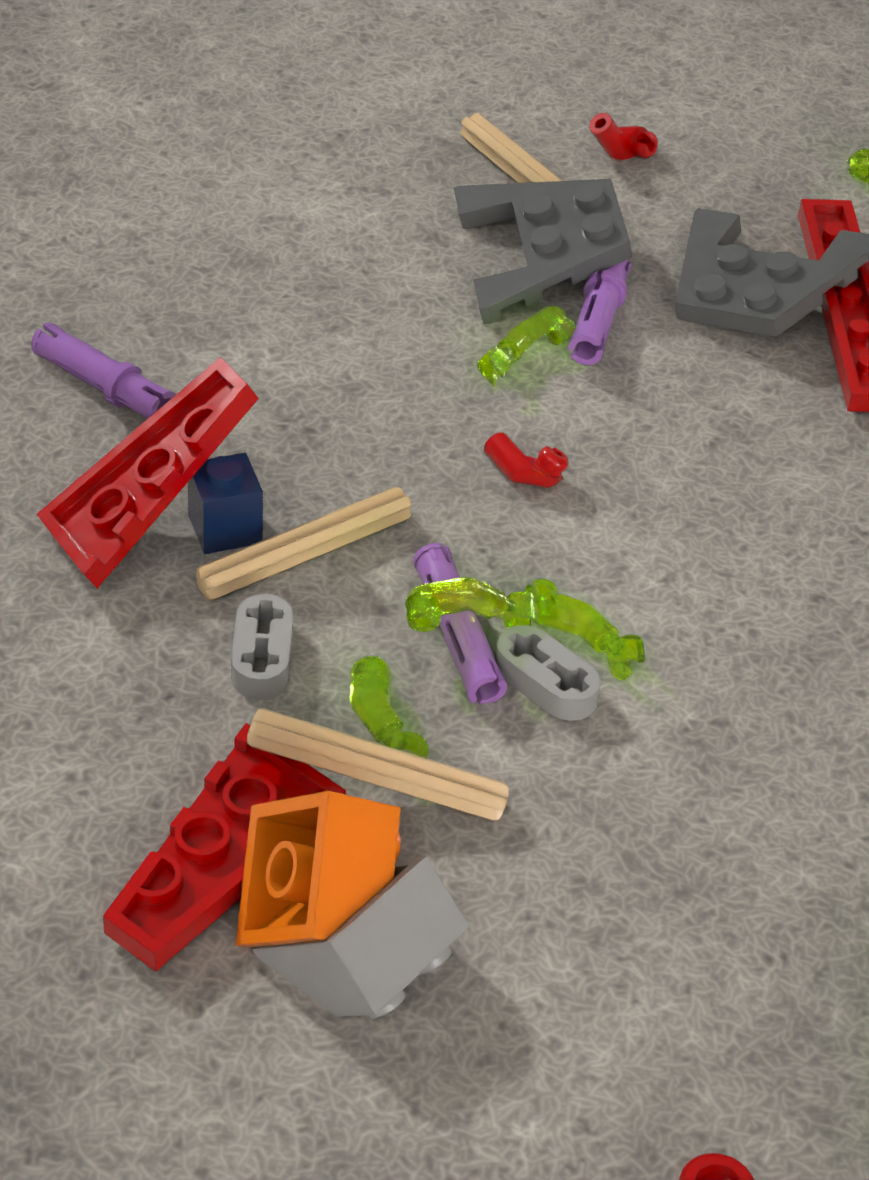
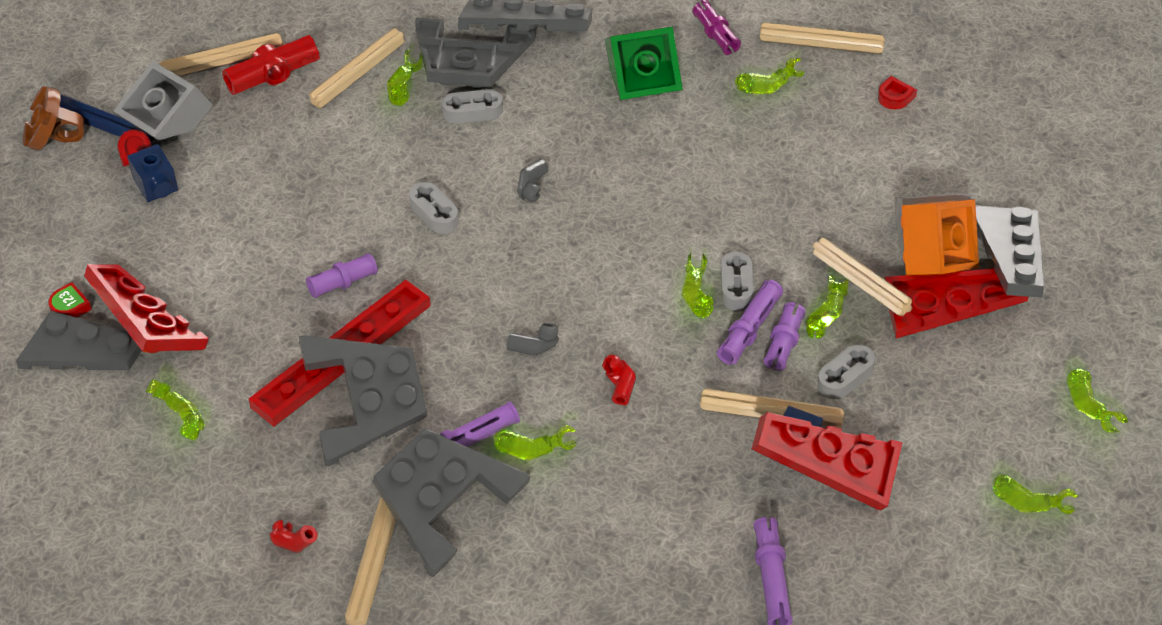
camera: 130 degrees left, 5 degrees up
clear neon green arm [405,576,540,632] -> none
none -> dark grey arm [507,323,559,355]
none -> medium lavender pin [764,302,806,371]
none -> wing [976,206,1044,298]

